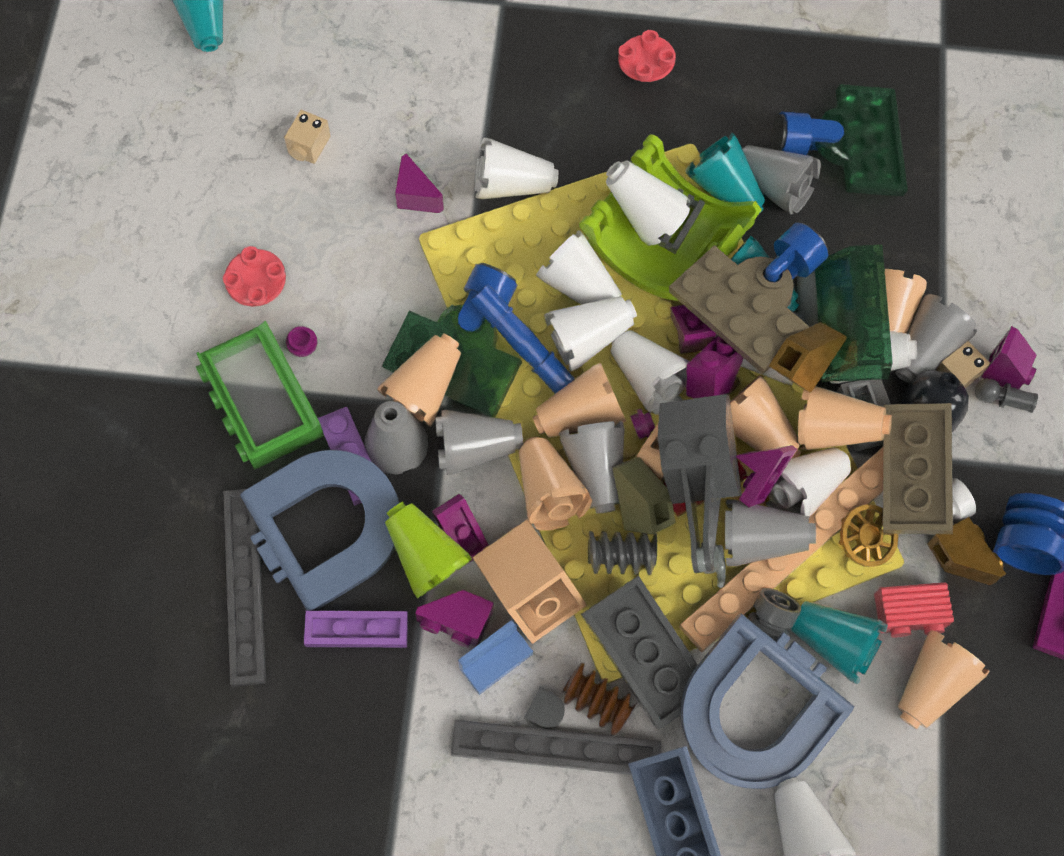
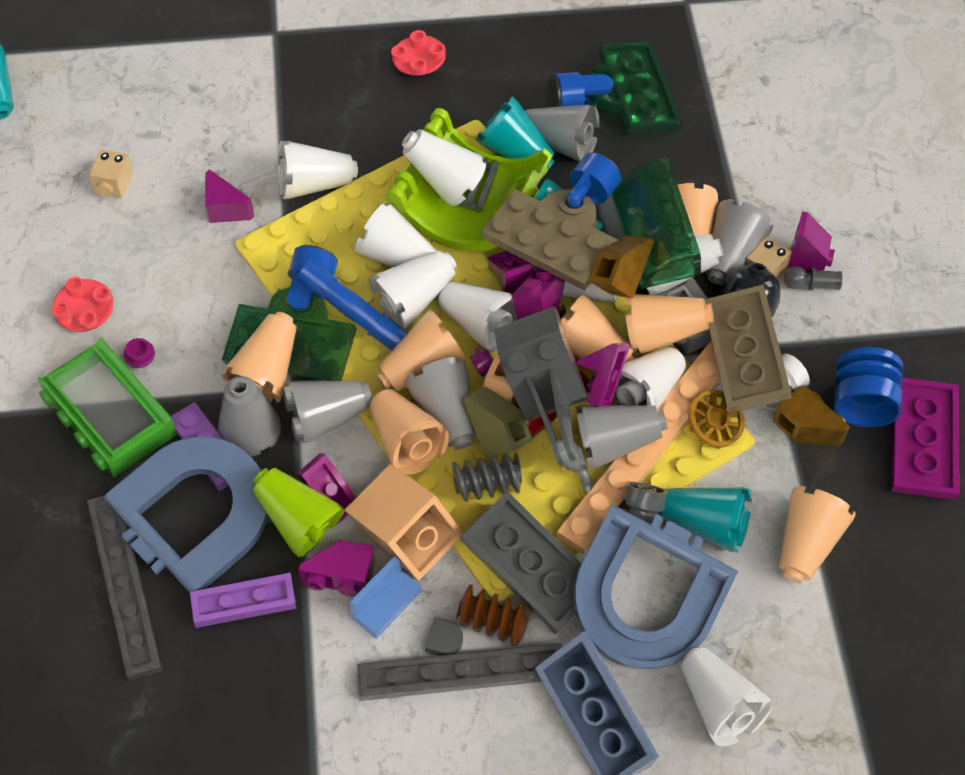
camera: 10 degrees left, 10 degrees down
coral brick [874,582,954,638] -> none

